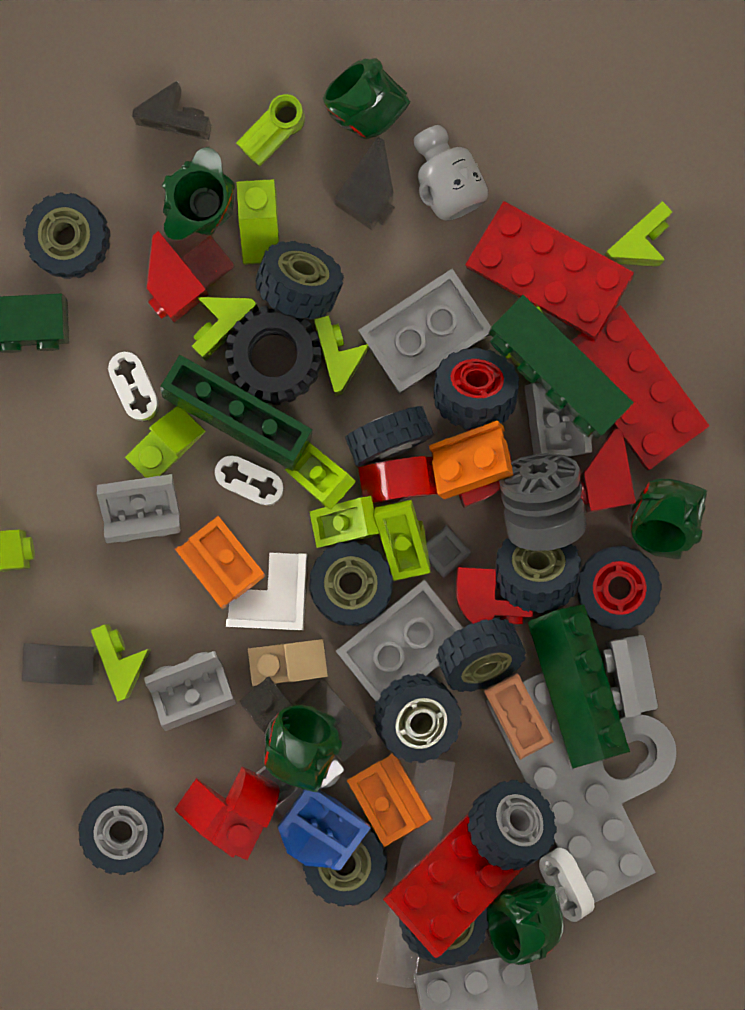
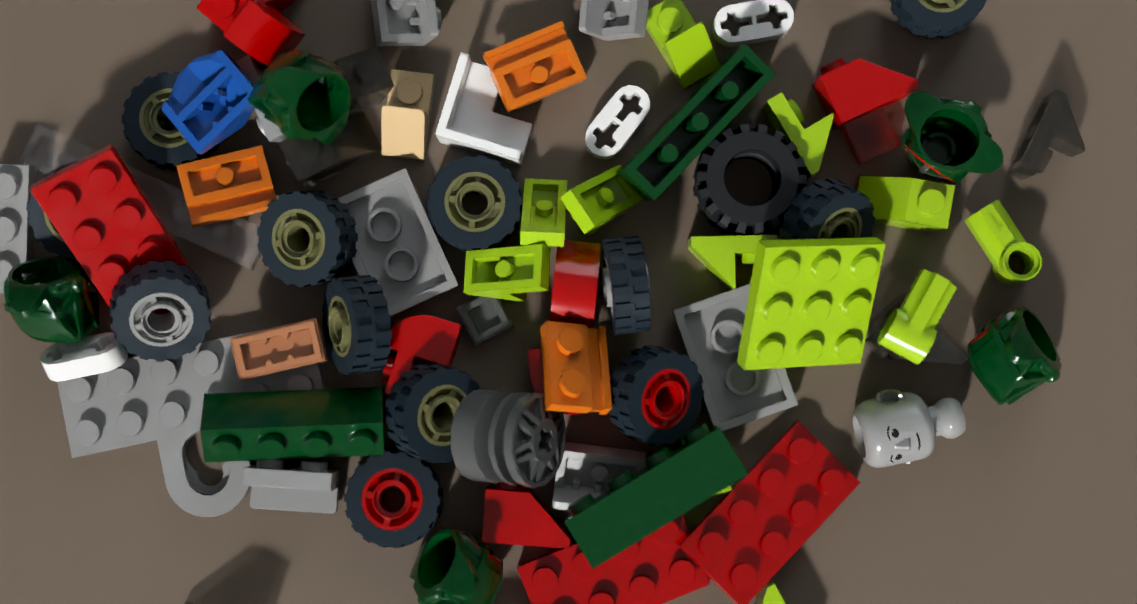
camera: 105 degrees right, 0 degrees up
none -> lime plate [737,237,886,370]
none -> lime piece [877,269,957,365]

